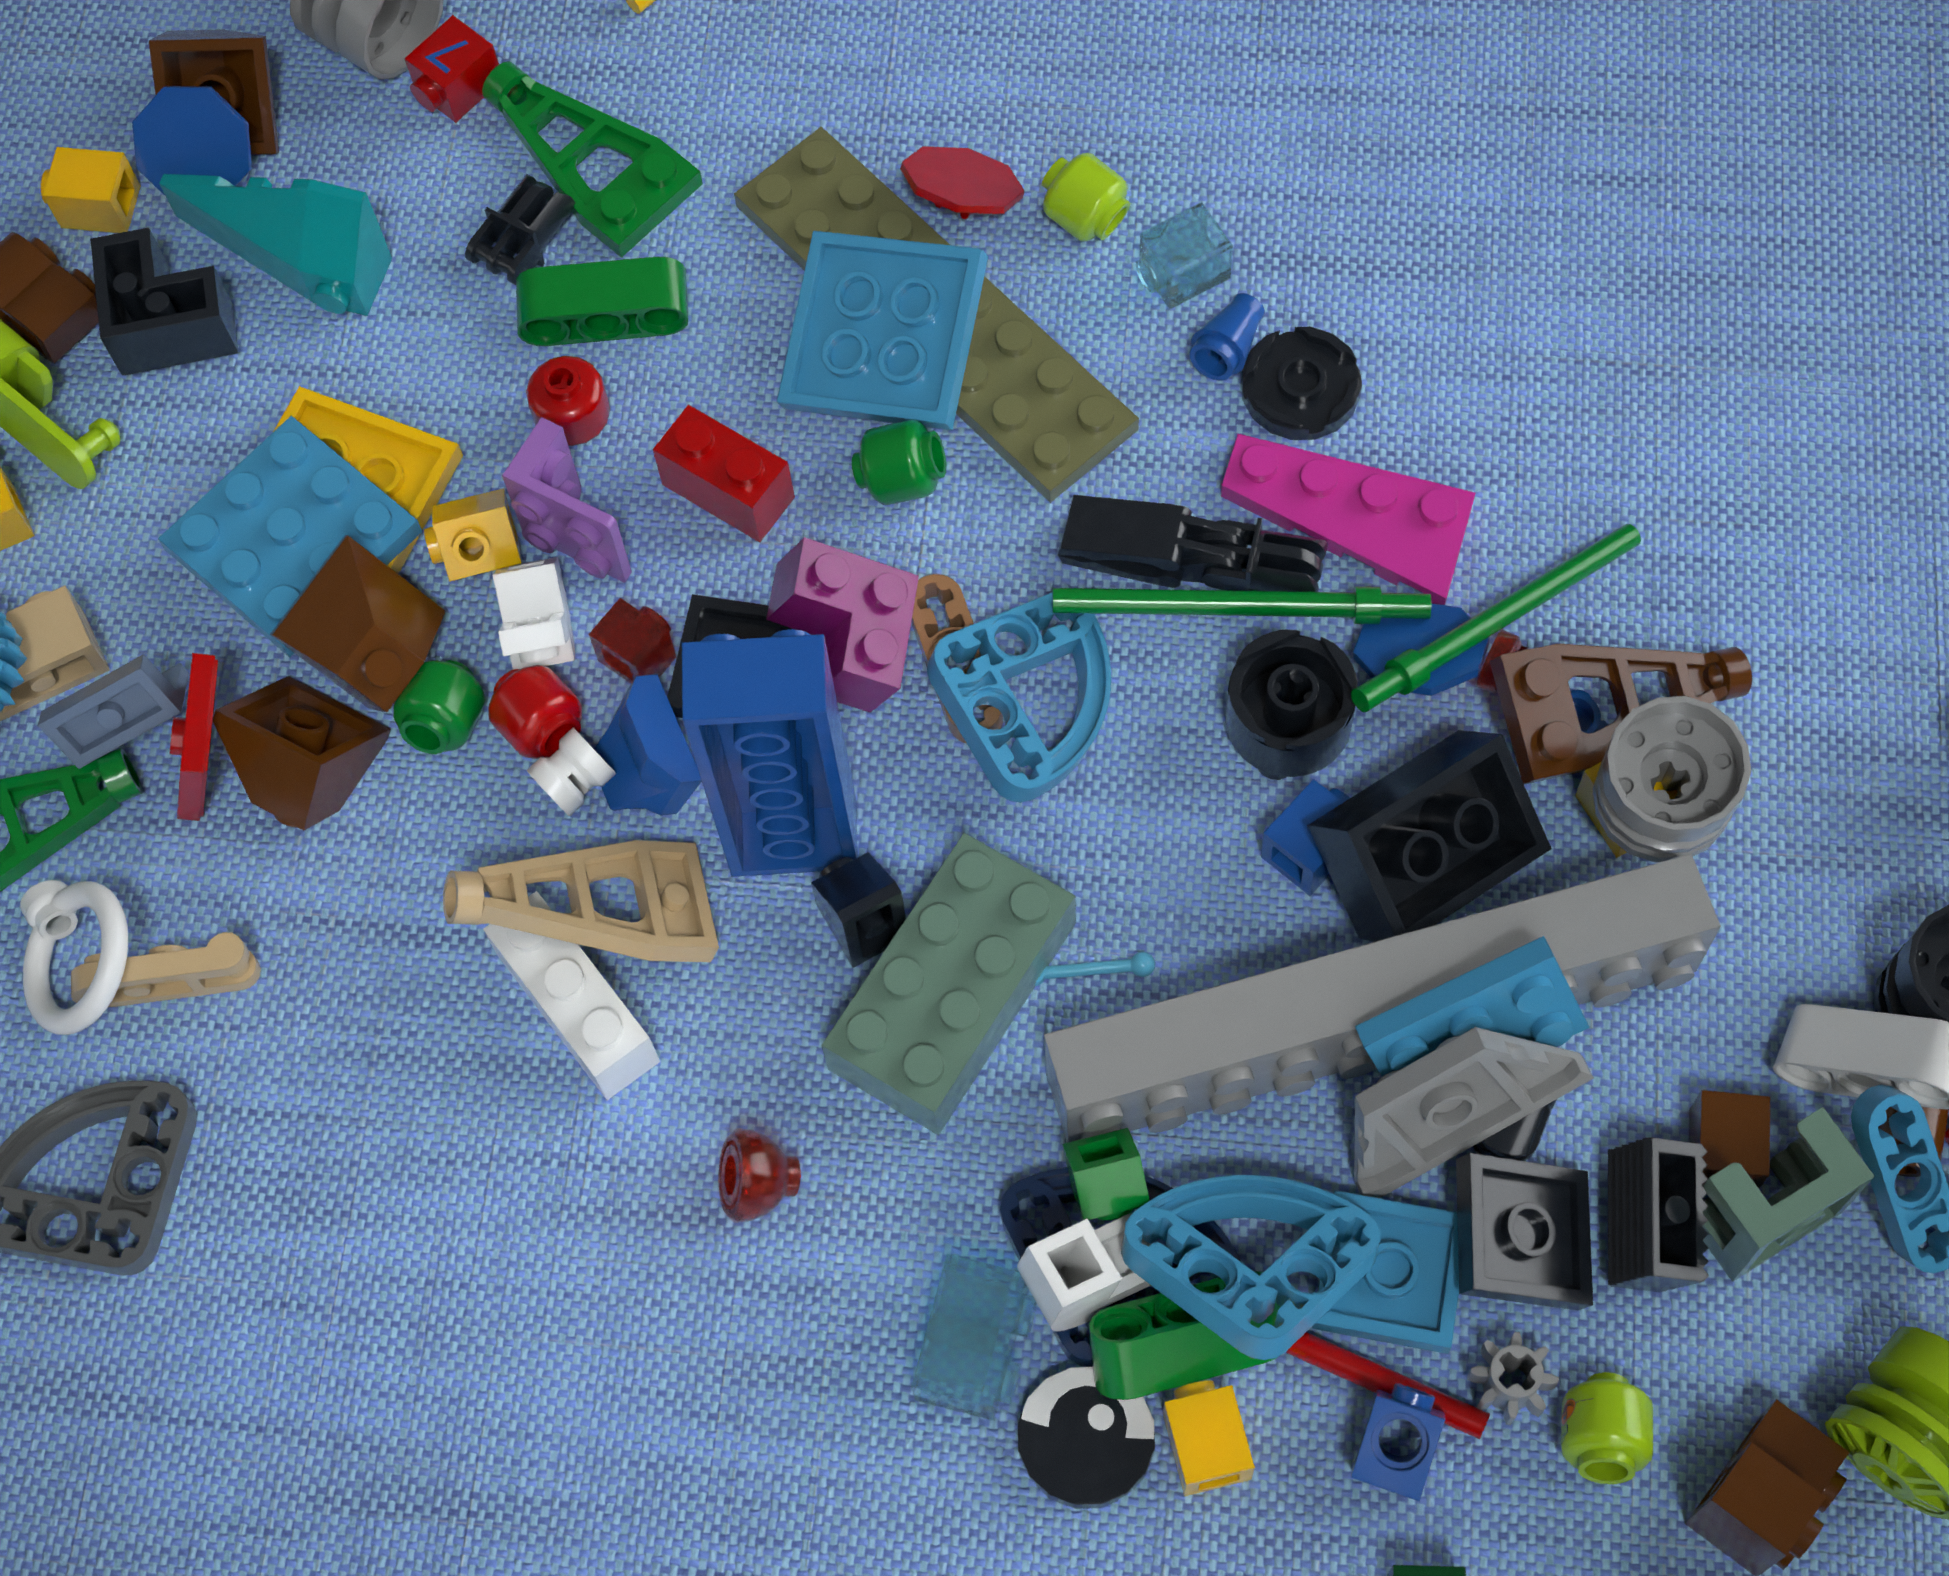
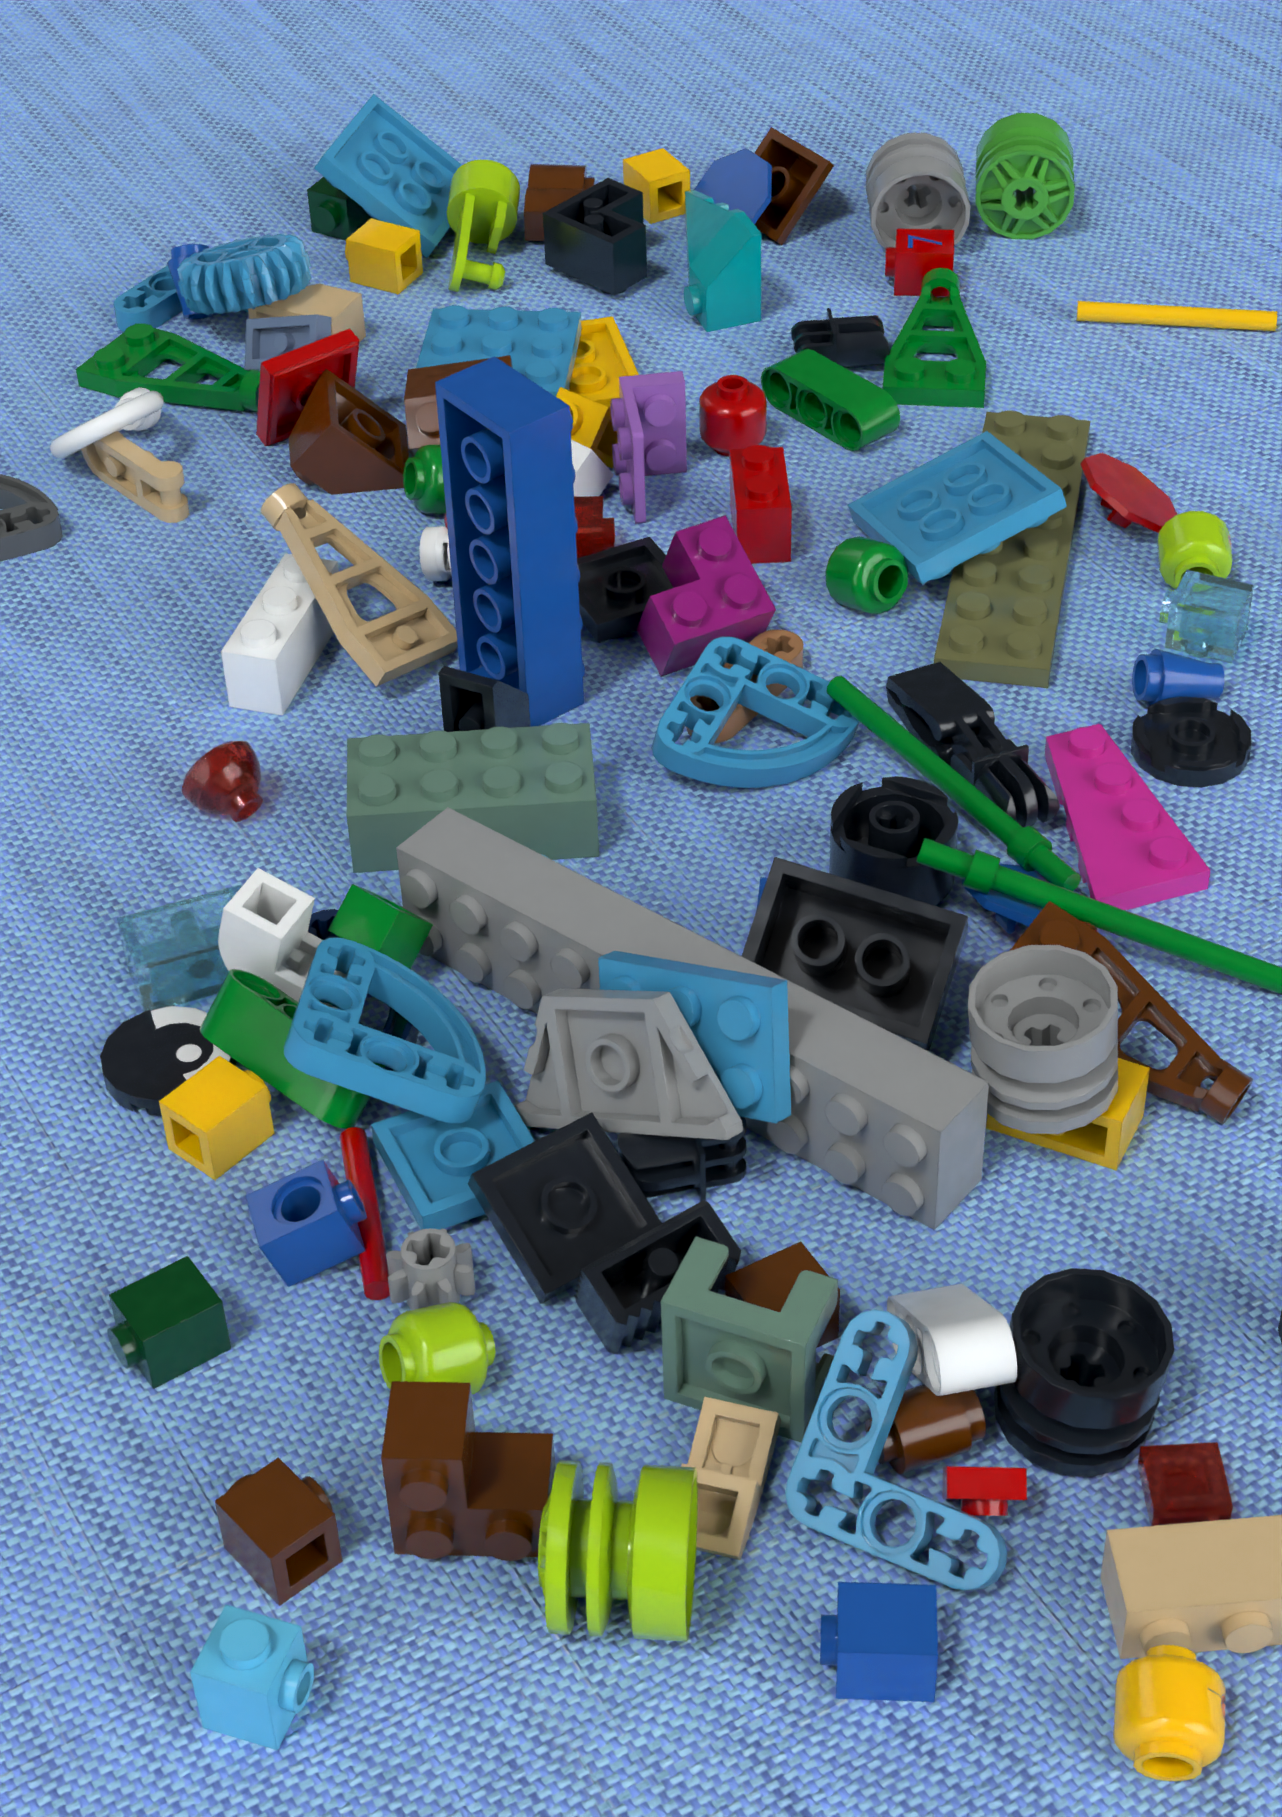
camera: 50 degrees right, 25 degrees down
none -> tan slope [681,1397,781,1560]

